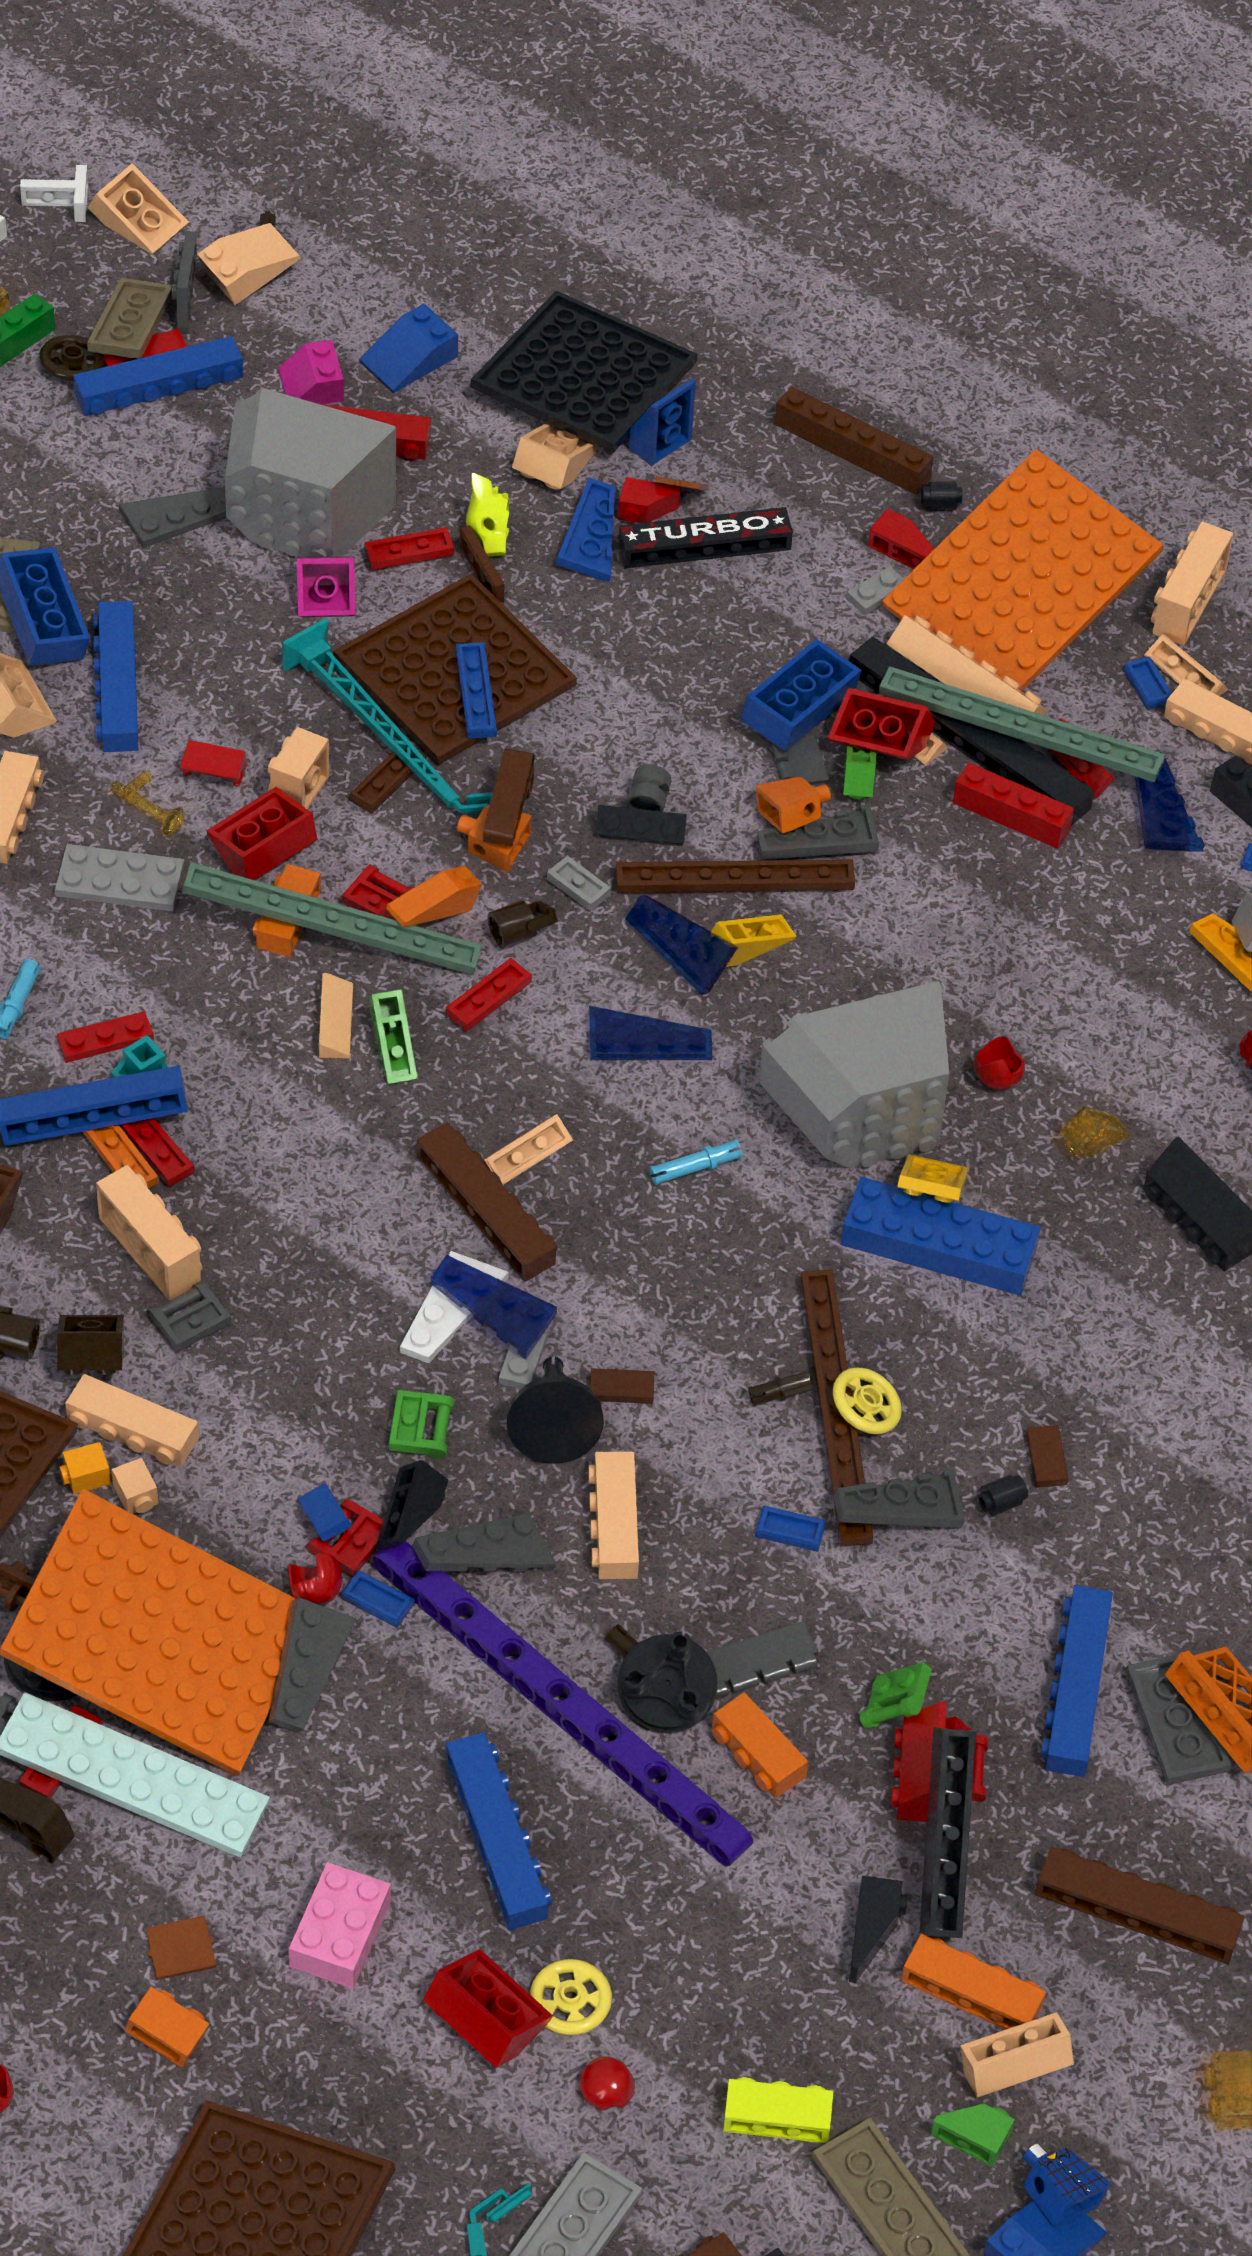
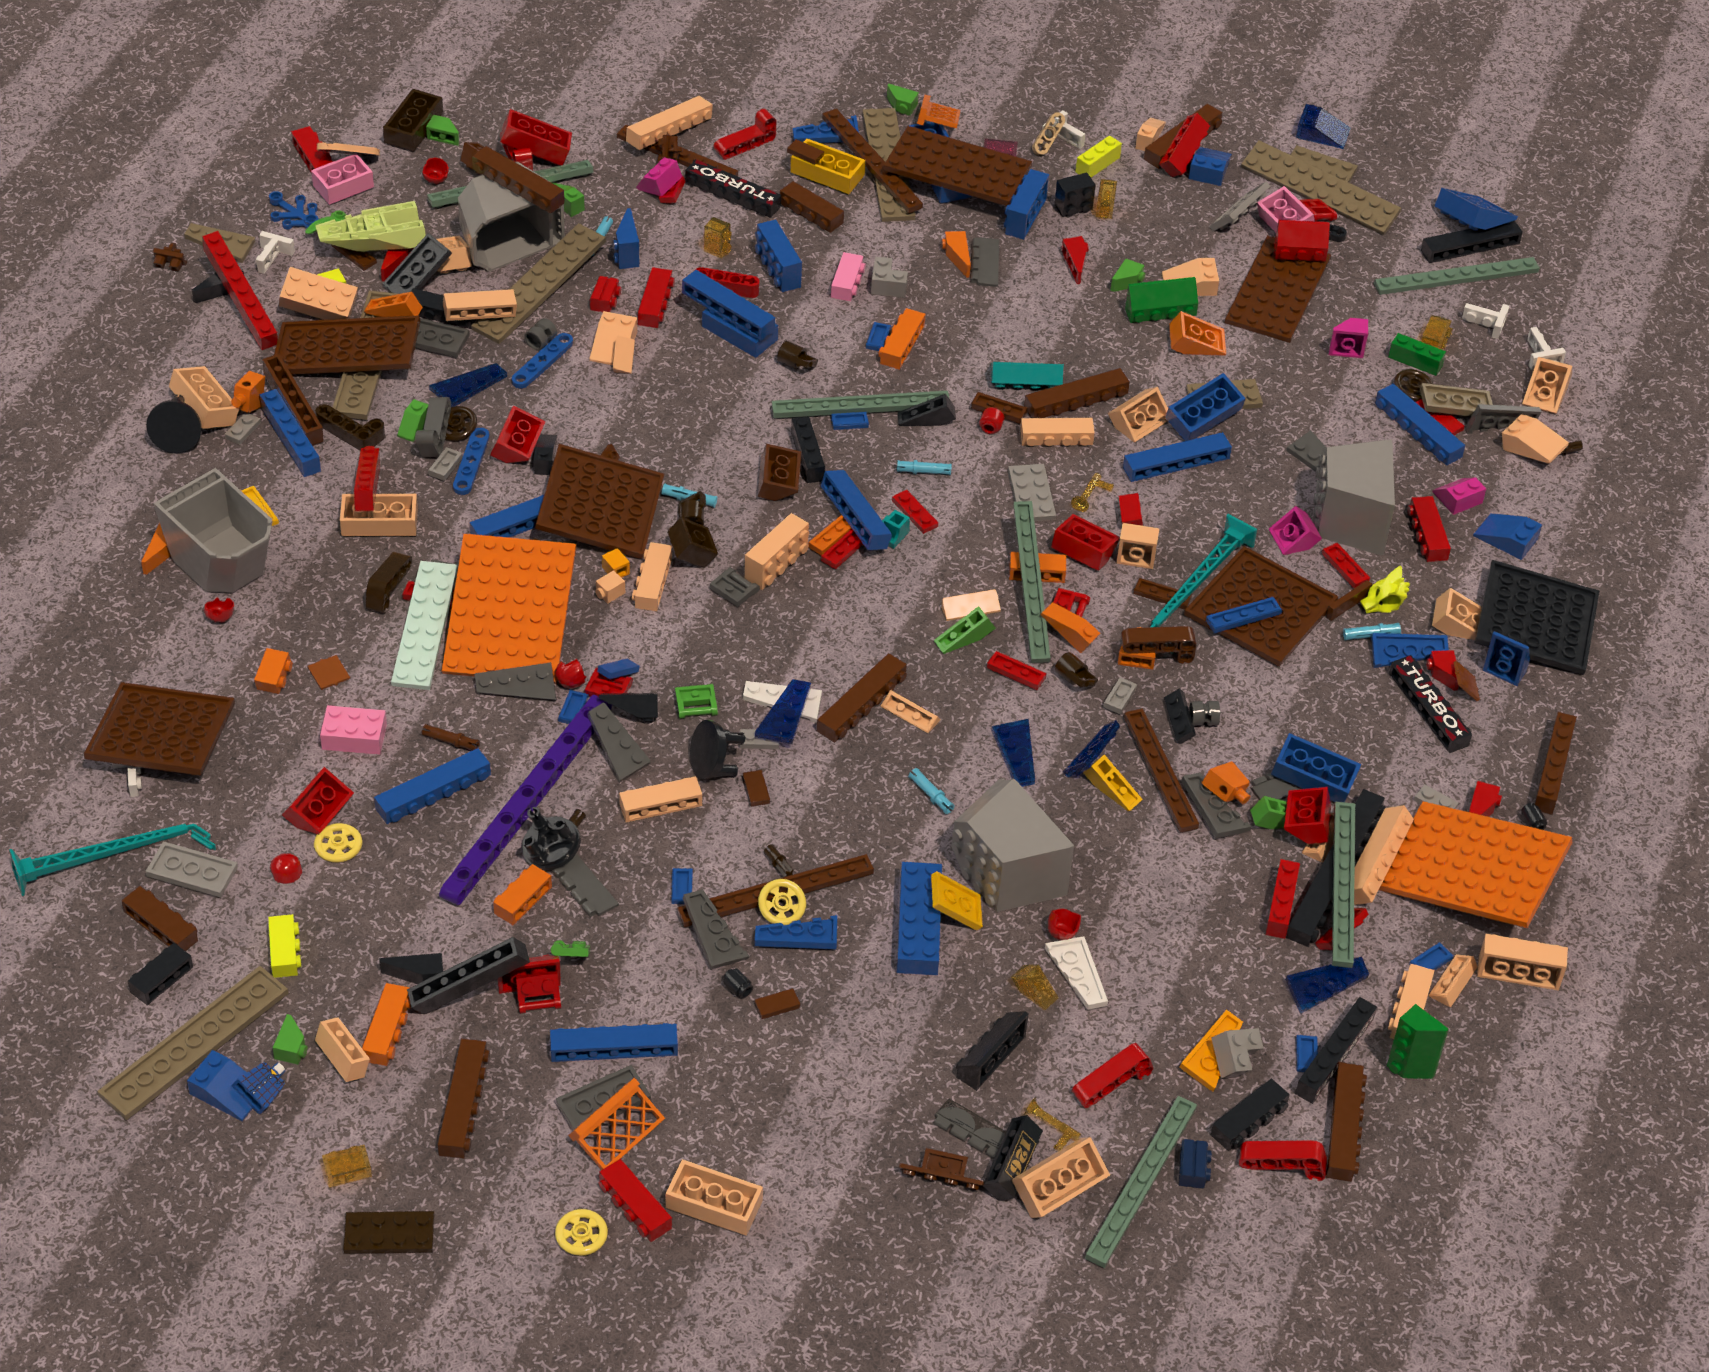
camera: 75 degrees right, 5 degrees down
none -> reddish brown pin [422,724,480,751]
none -> blue wing [755,915,837,949]
none -> white wing [1045,936,1108,1010]
none -> medium azure pin [1343,623,1401,640]

